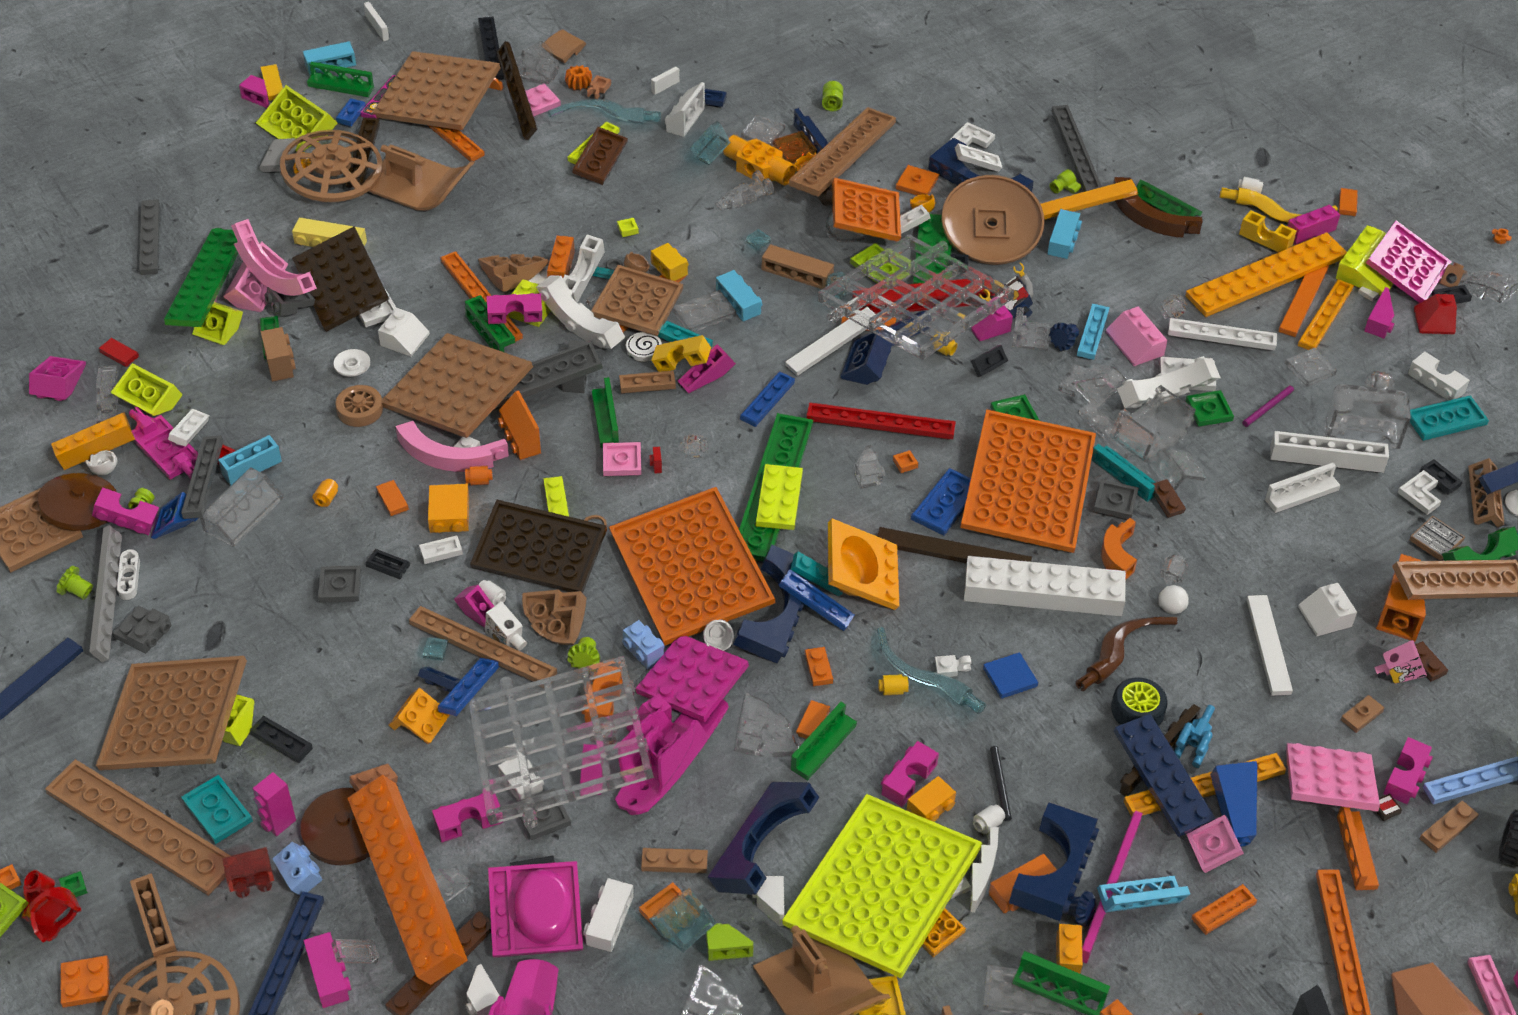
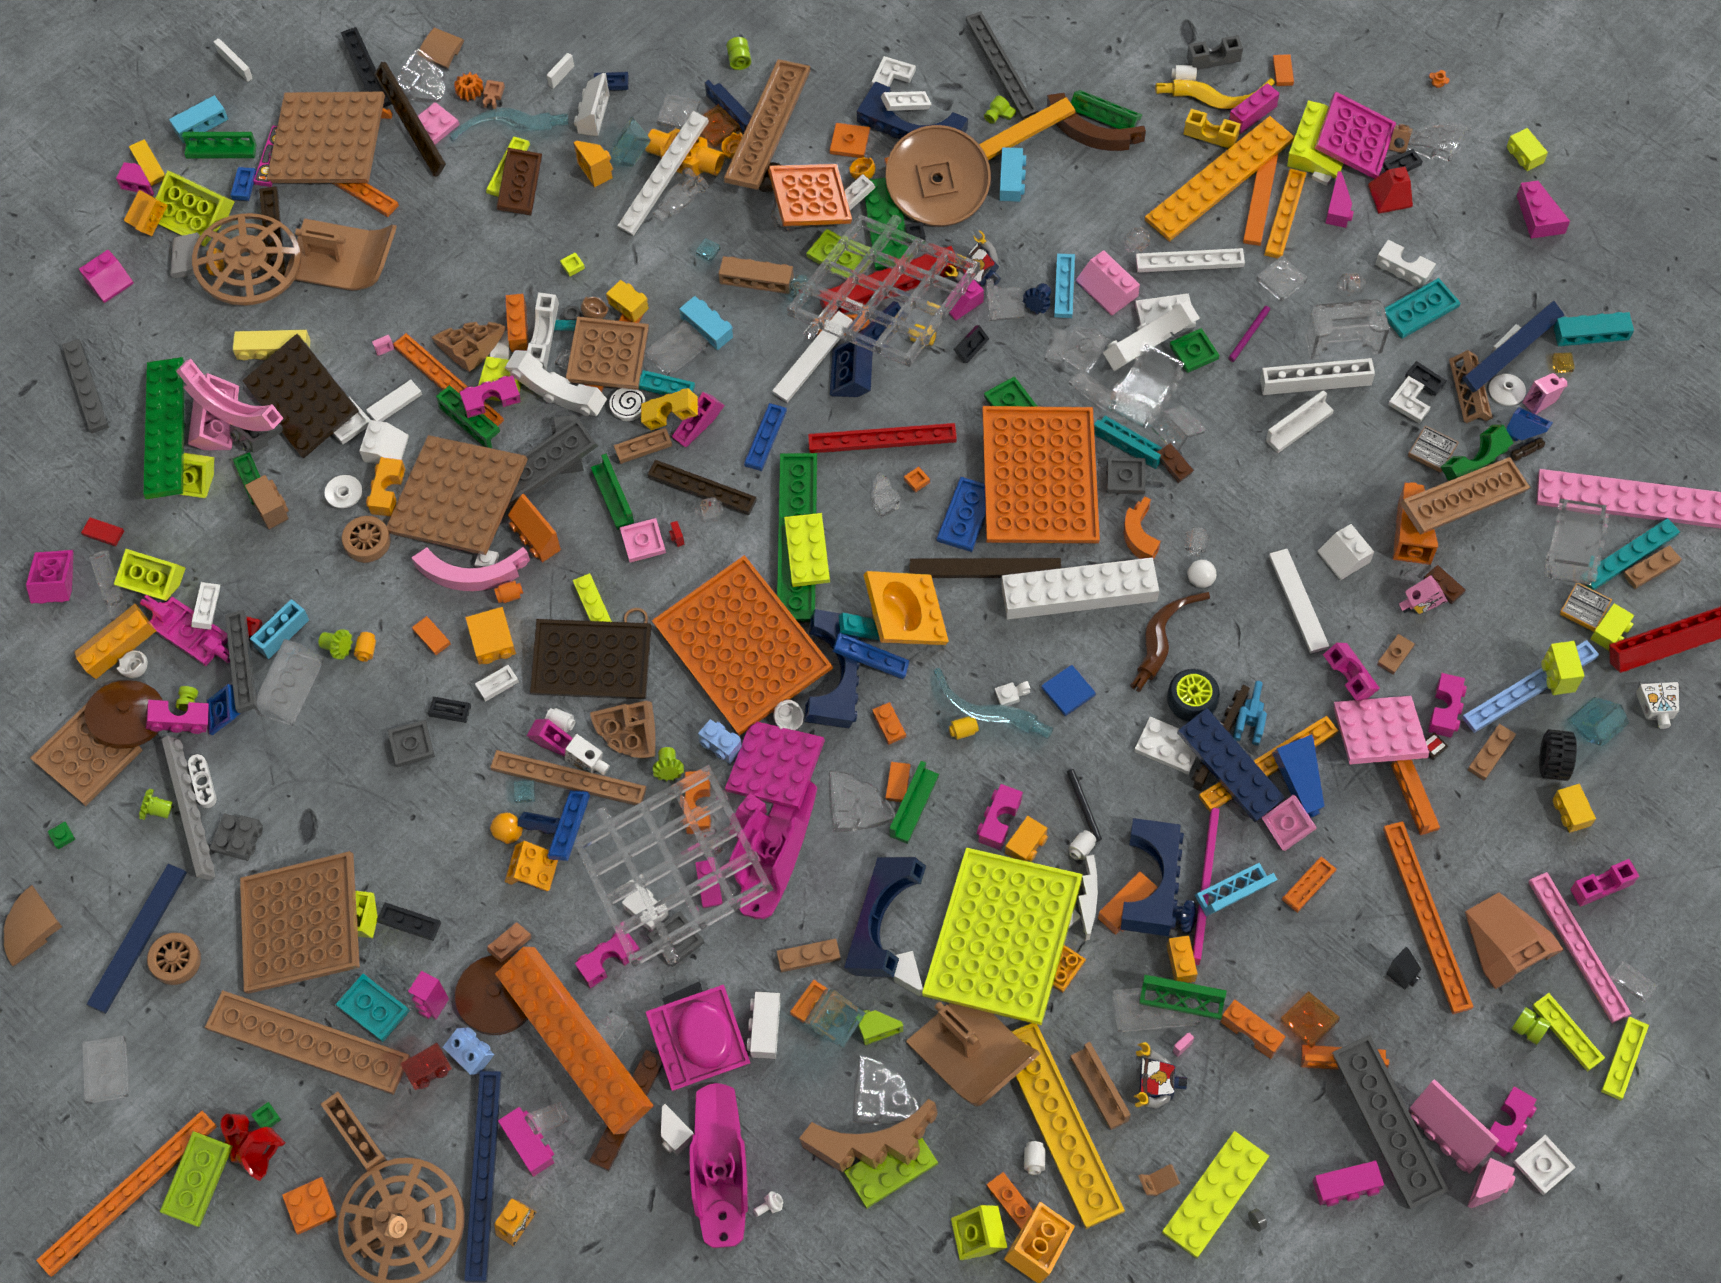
camera: 10 degrees left, 15 degrees up
none -> dark pink slope [79,250,134,303]
none -> light orange bracket [124,190,168,236]
none -> medium nougat wheel [147,933,201,985]
none -> lime gear [318,629,353,660]
none -> white tile [366,380,422,422]
none -> light orange arch [366,457,405,517]
none -> bright pink tile [372,335,394,356]
none -> light orange hair [490,812,523,844]
none -> light orange slope [573,141,613,187]
none -> white plate [618,111,709,236]
none -> dark brown plate [647,460,757,515]
none -> white plate [1134,717,1197,775]
none -> dark grey arch [1187,35,1243,70]
none -> dark pink arch [1323,643,1380,700]

